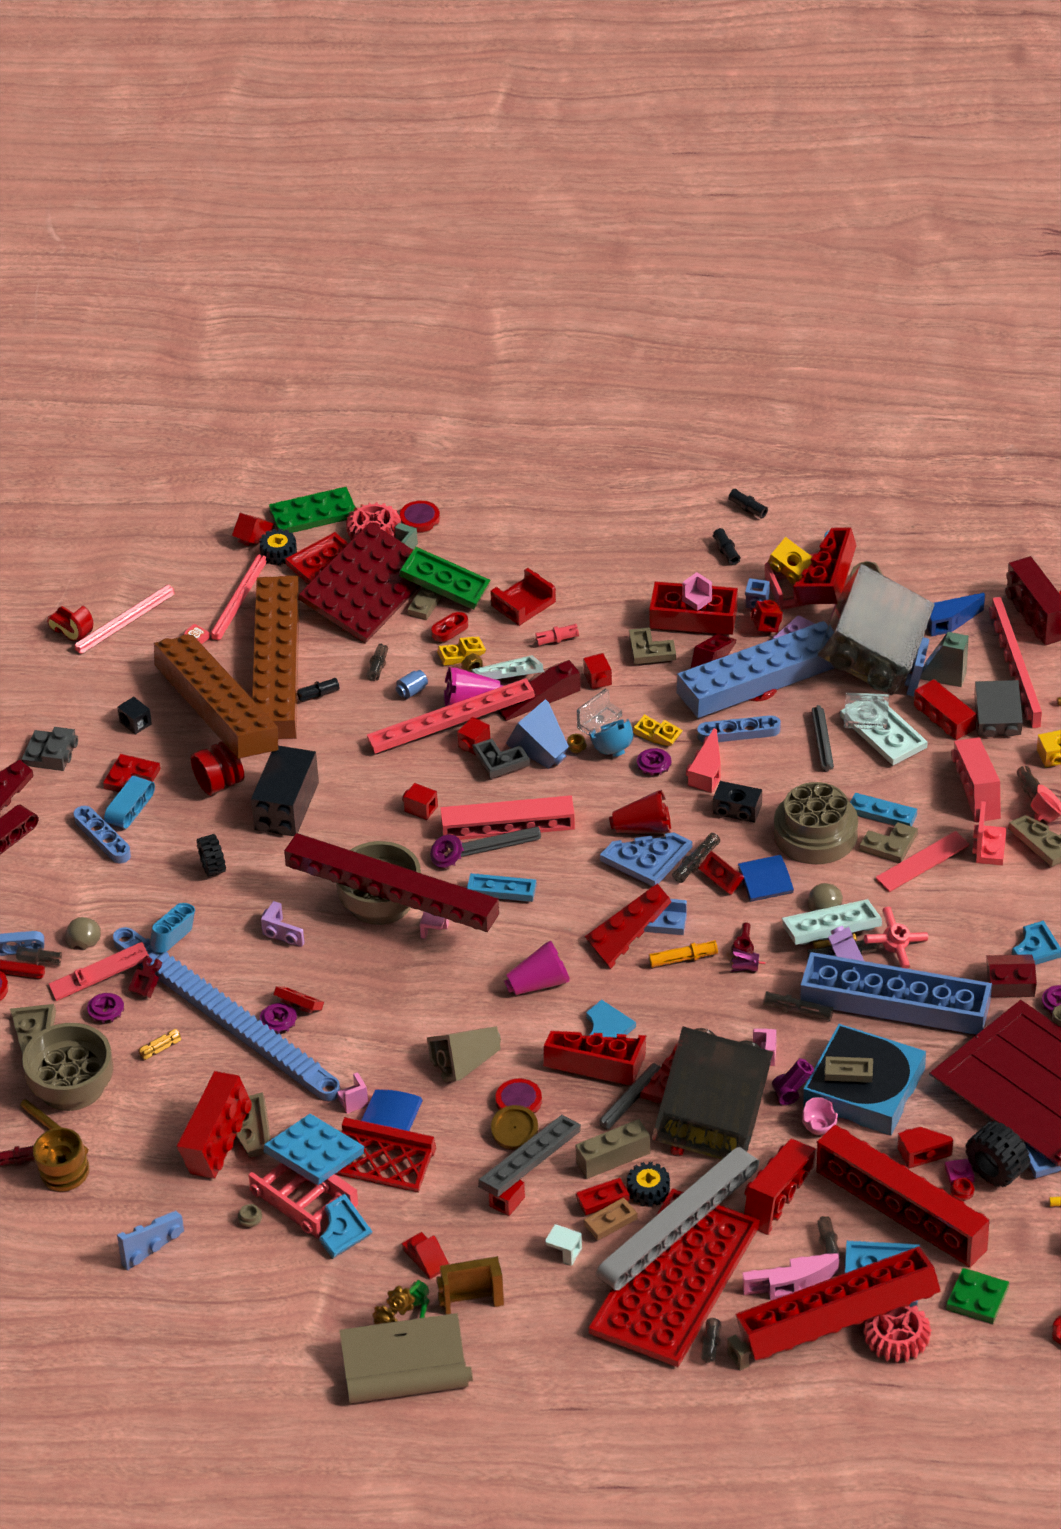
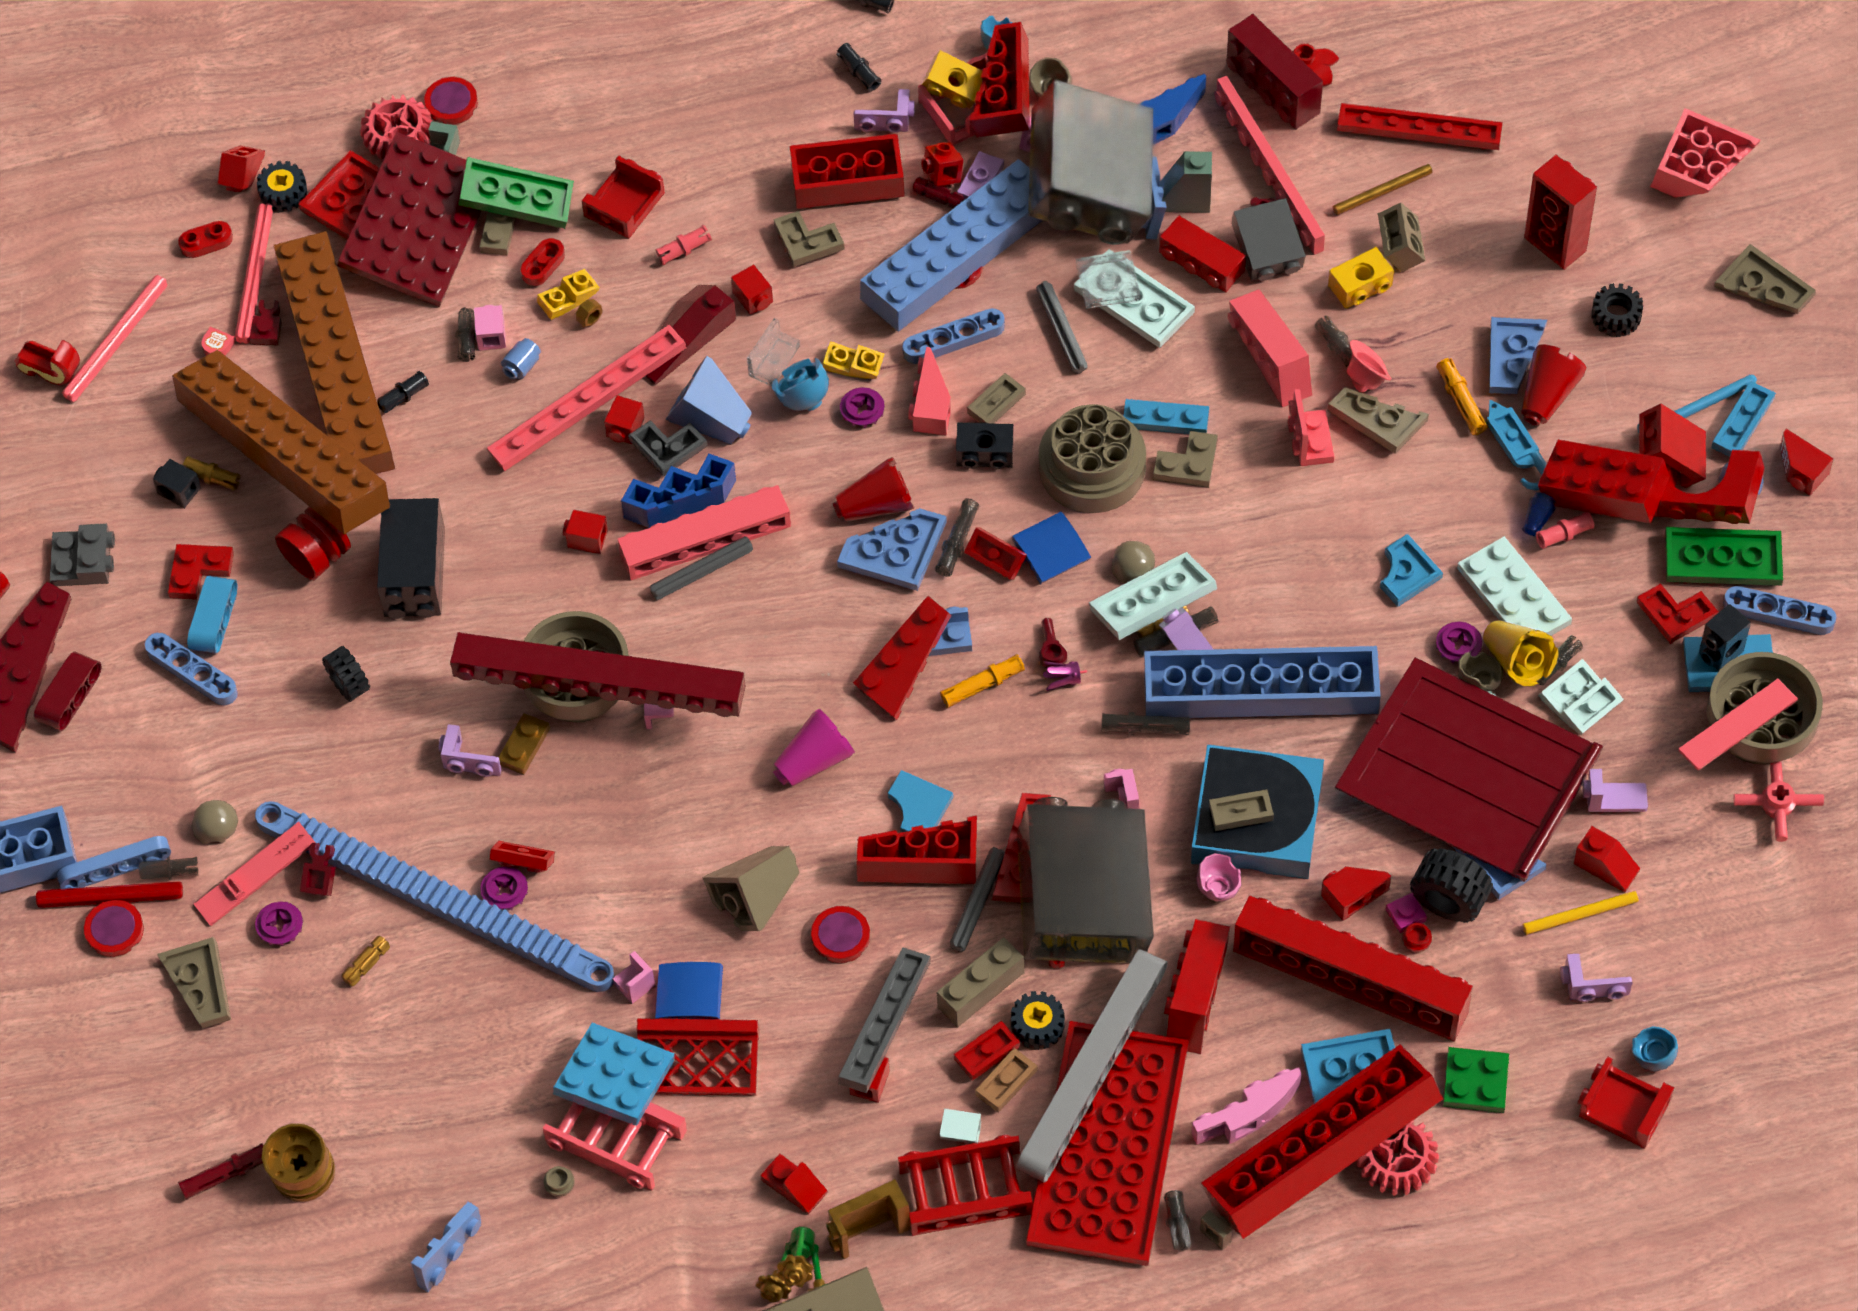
camera: 15 degrees left, 15 degrees up
pearl gold bar [20,1099,89,1154] -> none
dark tan wheel [22,1023,114,1111] -> none
dark azure beam [149,903,195,953] -> none
red brick [177,1071,252,1179] -> none
dark tan wing [236,1092,271,1158] -> none
green plate [269,486,355,533] -> none
dark azure tile [319,1194,373,1259] -> none
magenta gear [430,834,464,869] -> none
dark pink cone [444,667,503,707] -> none
dark azure plate [467,873,537,902] -> none
light aqua wing [472,655,544,679] -> none
pearl gold piece [491,1105,539,1150] -> none
pearl gold plate [567,734,587,753] -> none
bright pink panel [682,572,712,611] -> none
dark red slope [690,634,737,669] -> none
medium blue brick [745,578,770,610] -> none
magenta piece [772,1058,814,1105] -> none
clear smoke axle [817,1216,840,1259] -> none
coral bar [864,907,928,969] -> none
coral piece [876,831,969,892] -> none
dark red slope [986,954,1037,998] -> none
none -> red plate [178,221,233,258]
none -> pearl gold pin [183,456,241,491]
none -> dark red plate [249,300,282,346]
none -> bright pink brick [474,305,506,351]
none -> pearl gold plate [498,713,550,775]
none -> blue brick [621,453,736,528]
none -> lavender bracket [854,89,915,132]
none -> red fence [898,1135,1033,1236]
none -> dark red axle [913,177,964,208]
none -> dark tan plate [967,373,1026,423]

